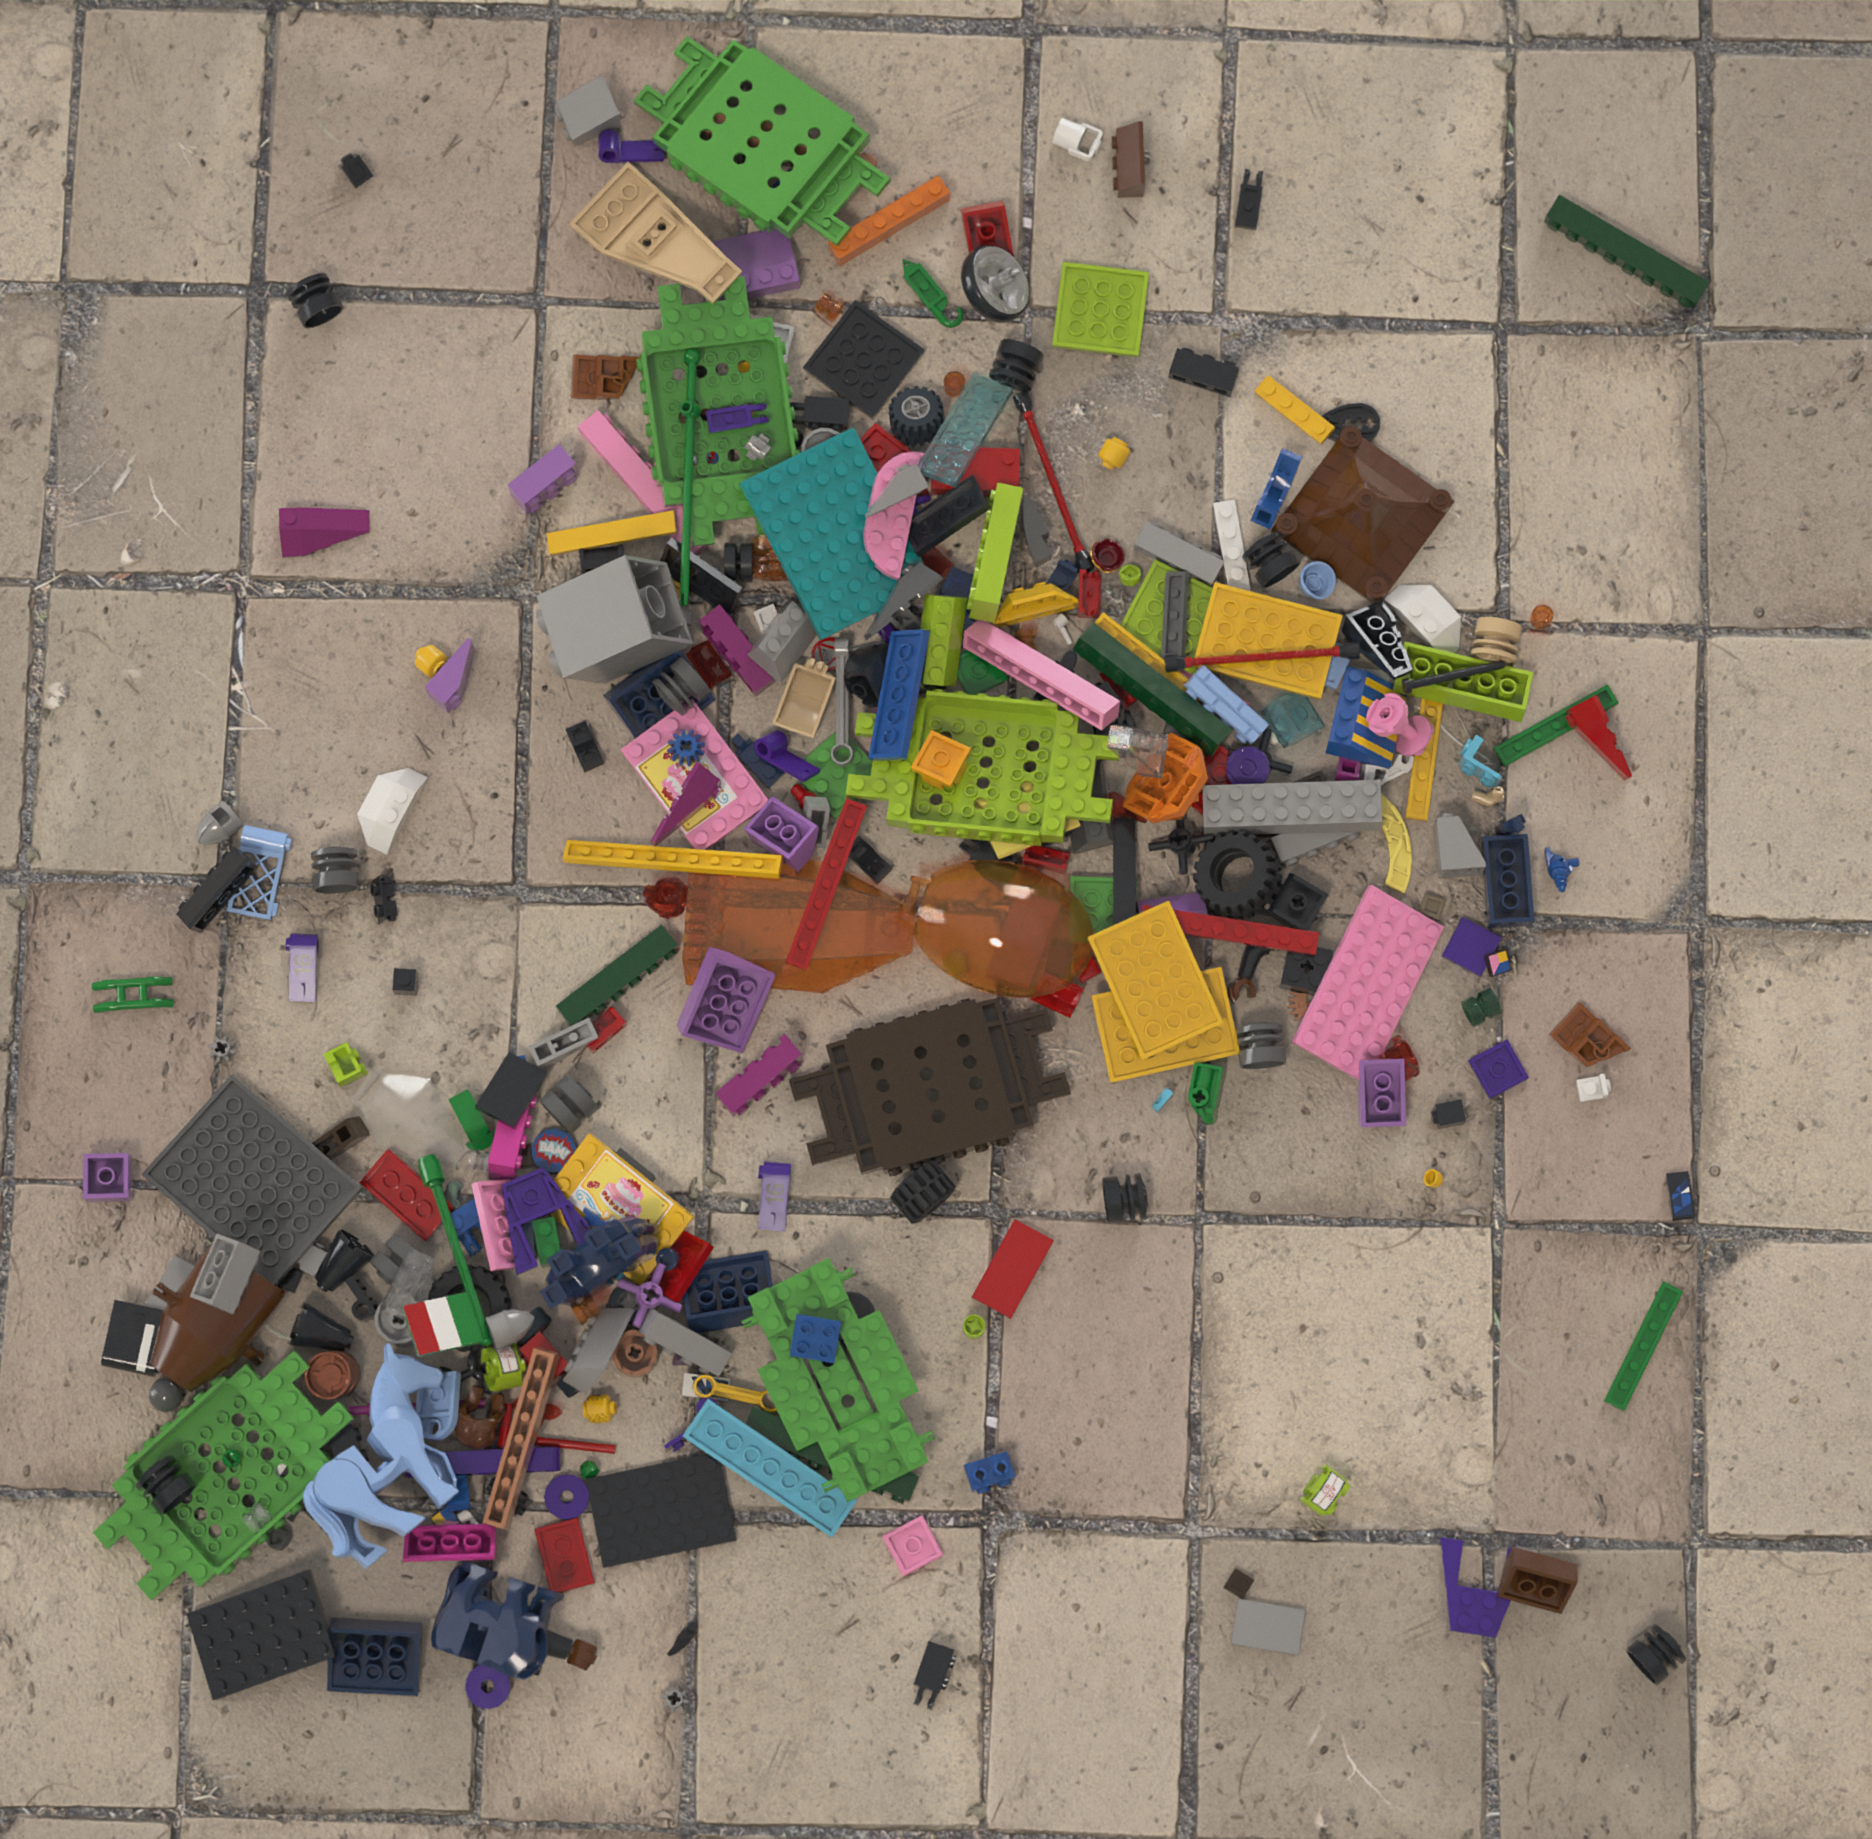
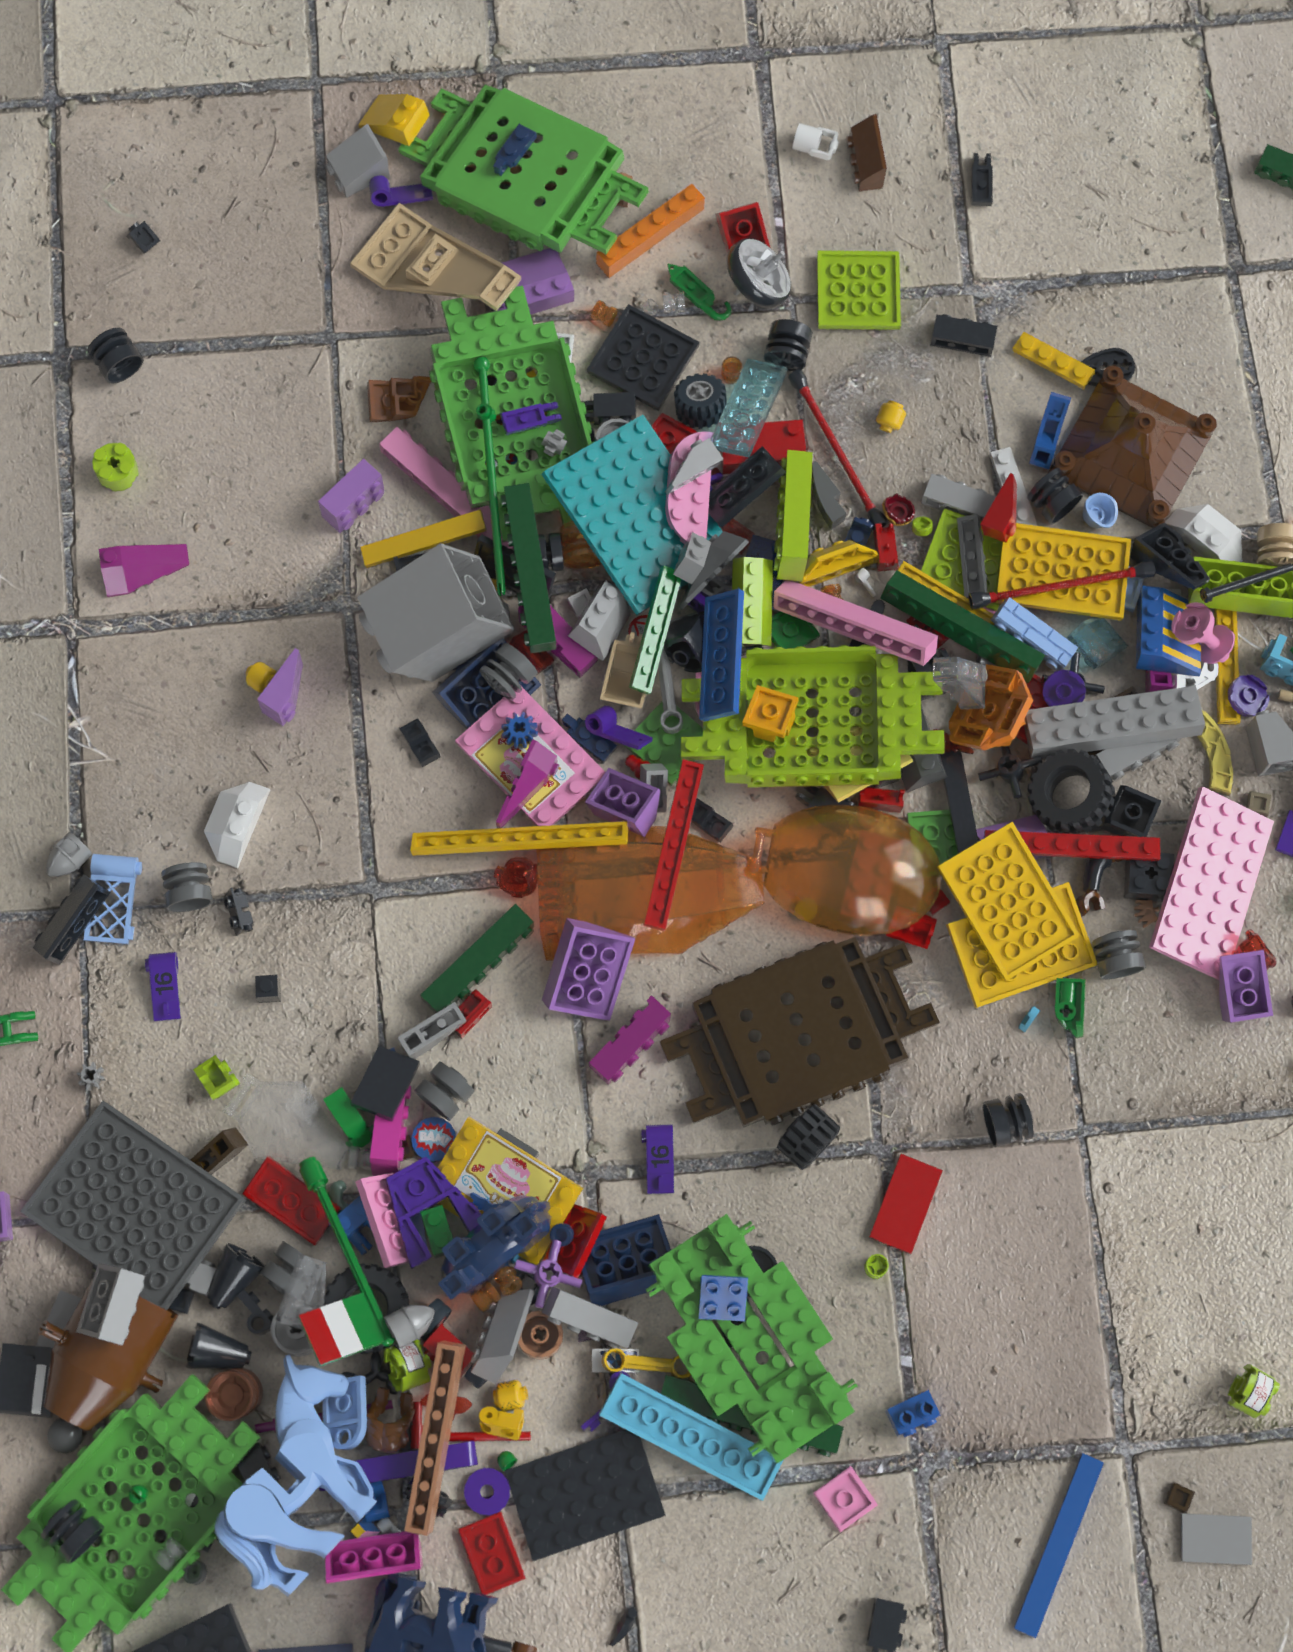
camera: 10 degrees left, 5 degrees down
none -> lime brick [92,443,139,492]
none -> yellow slope [358,94,430,146]
none -> yellow leg [479,1406,525,1441]
none -> dark blue hinge [493,124,537,176]
none -> clear orange wheel [494,1266,522,1295]
none -> dark green brick [500,483,556,653]
none -> plate [629,565,681,695]
none -> clear wheel [663,292,685,313]
none -> light grey brick [673,532,711,584]
none -> red slope [980,473,1017,543]
none -> blue tile [1013,1453,1104,1638]
none -> tile [1228,675,1269,717]

